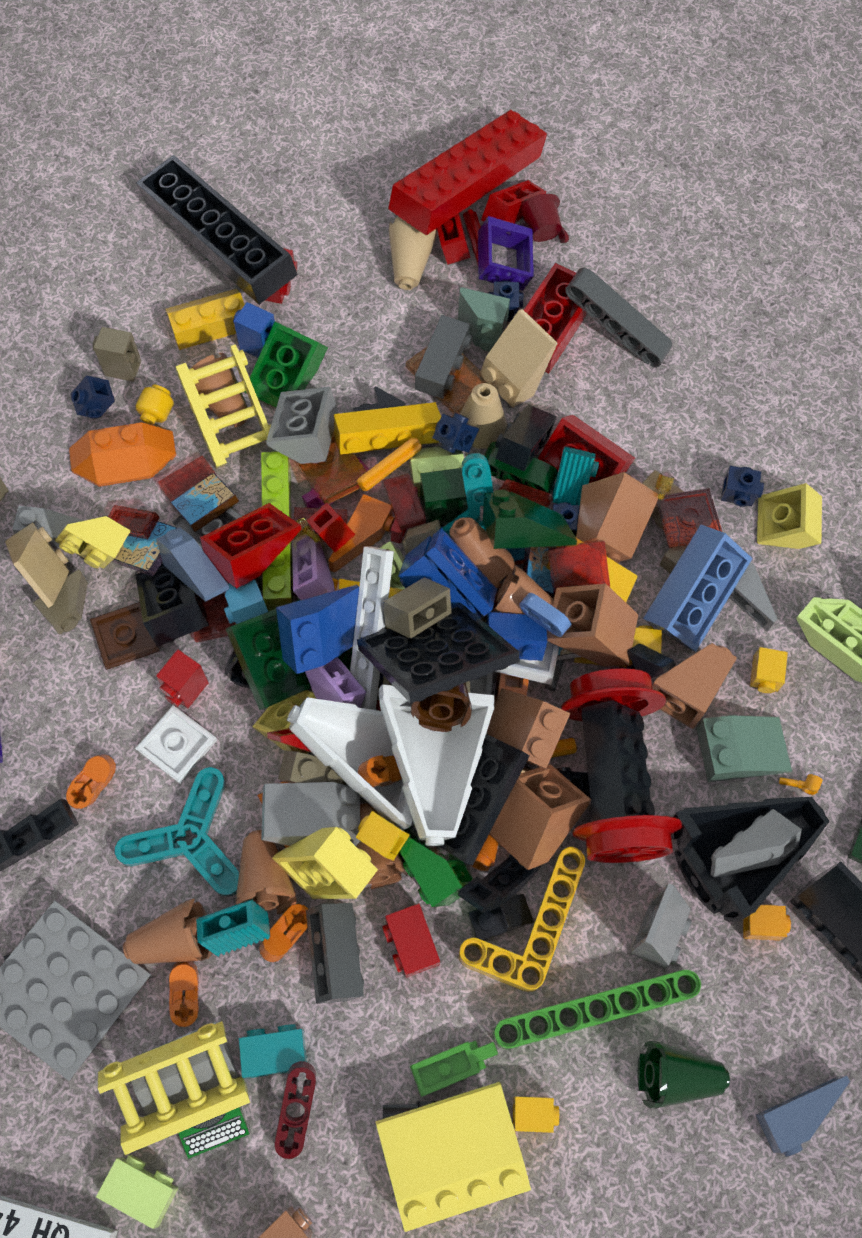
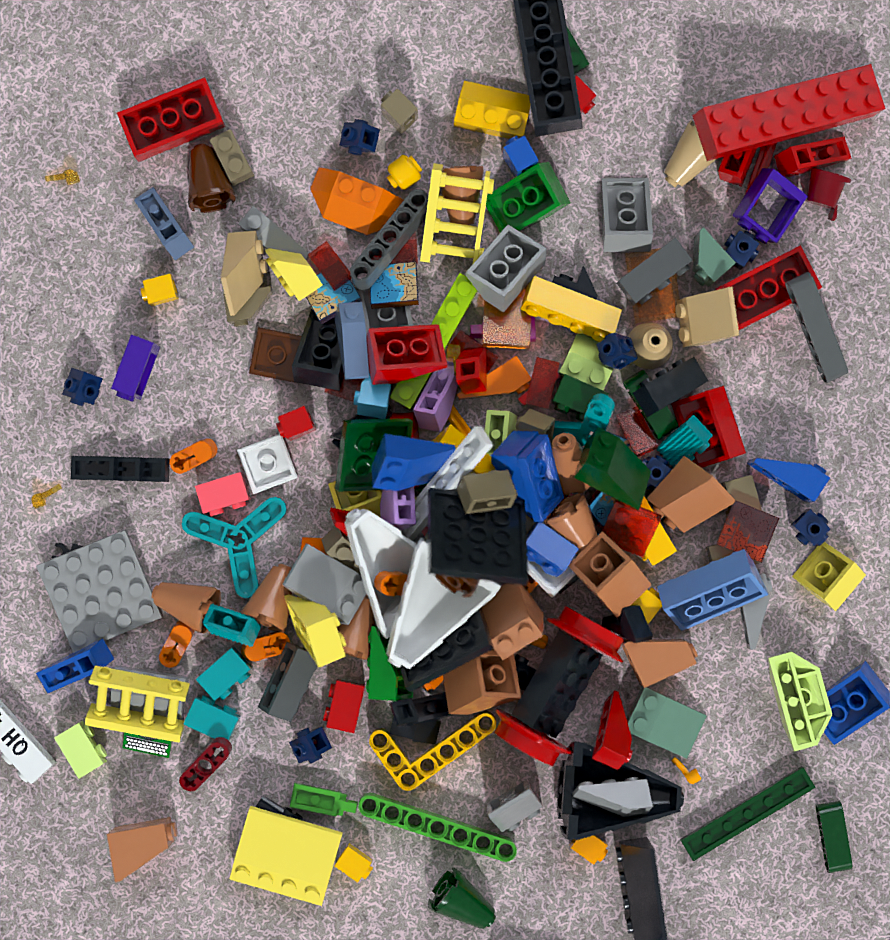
camera: 35 degrees right, 20 degrees up
yellow brick [355,811,410,861] -> none
light orange axle [357,438,422,491] -> none
medium blue beam [519,593,571,637] -> none
clear yellow hand [655,473,675,500] -> none
yellow brick [750,647,788,694] -> none
none -> blue slope [36,639,114,693]
none -> coral brick [195,472,251,517]
none -> teal brick [196,647,253,701]
none -> dark blue brick [289,726,332,764]
none -> dark grey beam [350,189,428,290]
none -> red slope [592,690,633,770]
none -> light grey slope [601,178,653,252]
none -> blue slope [747,458,830,503]

